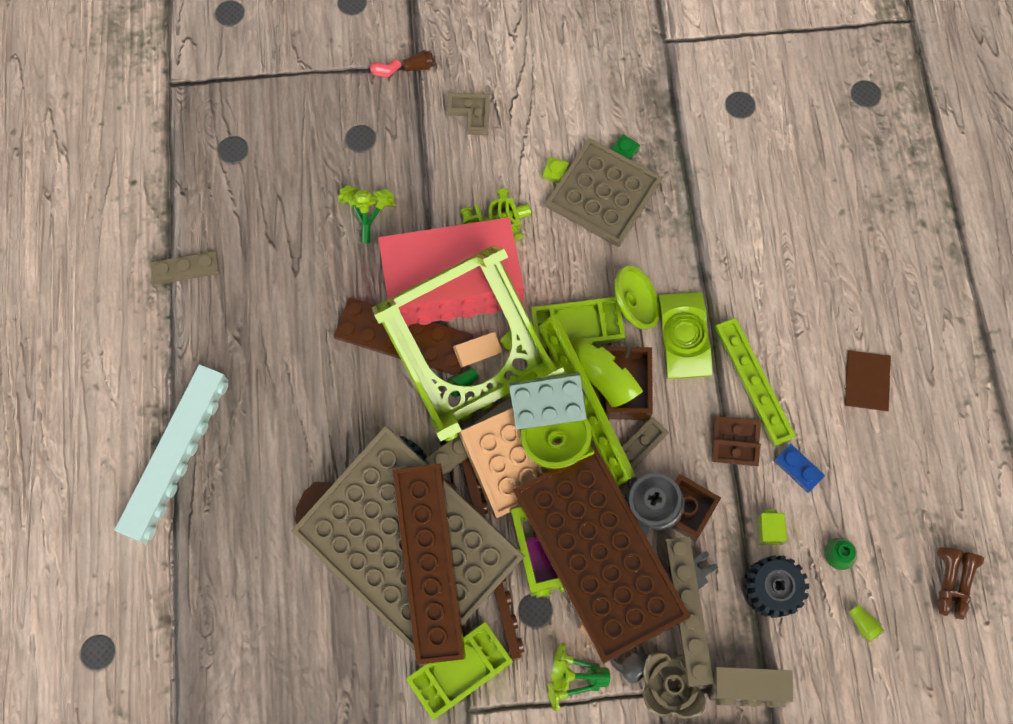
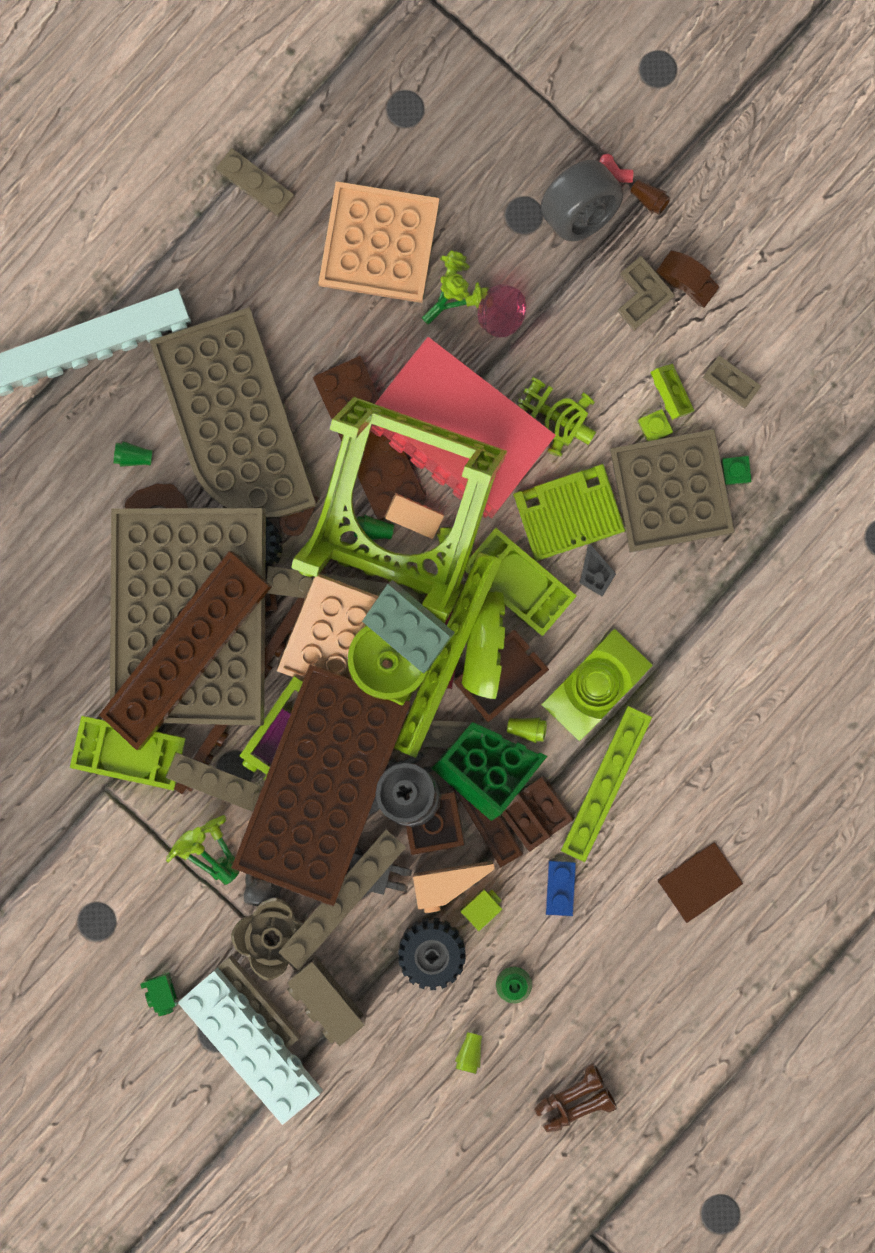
camera: 45 degrees right, 15 degrees up
lime dish [614,265,660,330] -> none
none -> green cone [113,441,152,467]
none -> dark tan plate [150,307,317,519]
none -> dark tan plate [166,752,263,812]
none -> reddish brown plate [280,495,319,537]
none -> light nougat plate [318,181,439,303]
none -> light nougat slope [413,861,495,913]
none -> green wedge [431,722,548,821]
none -> reddish brown tile [453,788,523,868]
none -> clear pink tile [477,284,526,337]
none -> lime cone [507,717,547,743]
none -> lime window [513,464,625,561]
none -> dark grey wheel [541,160,623,242]
none -> dark grey piece [580,545,616,597]
none -> lime plate [650,364,694,420]
none -> reddish brown brick [656,250,719,308]
none -> dark tan plate [702,355,762,409]

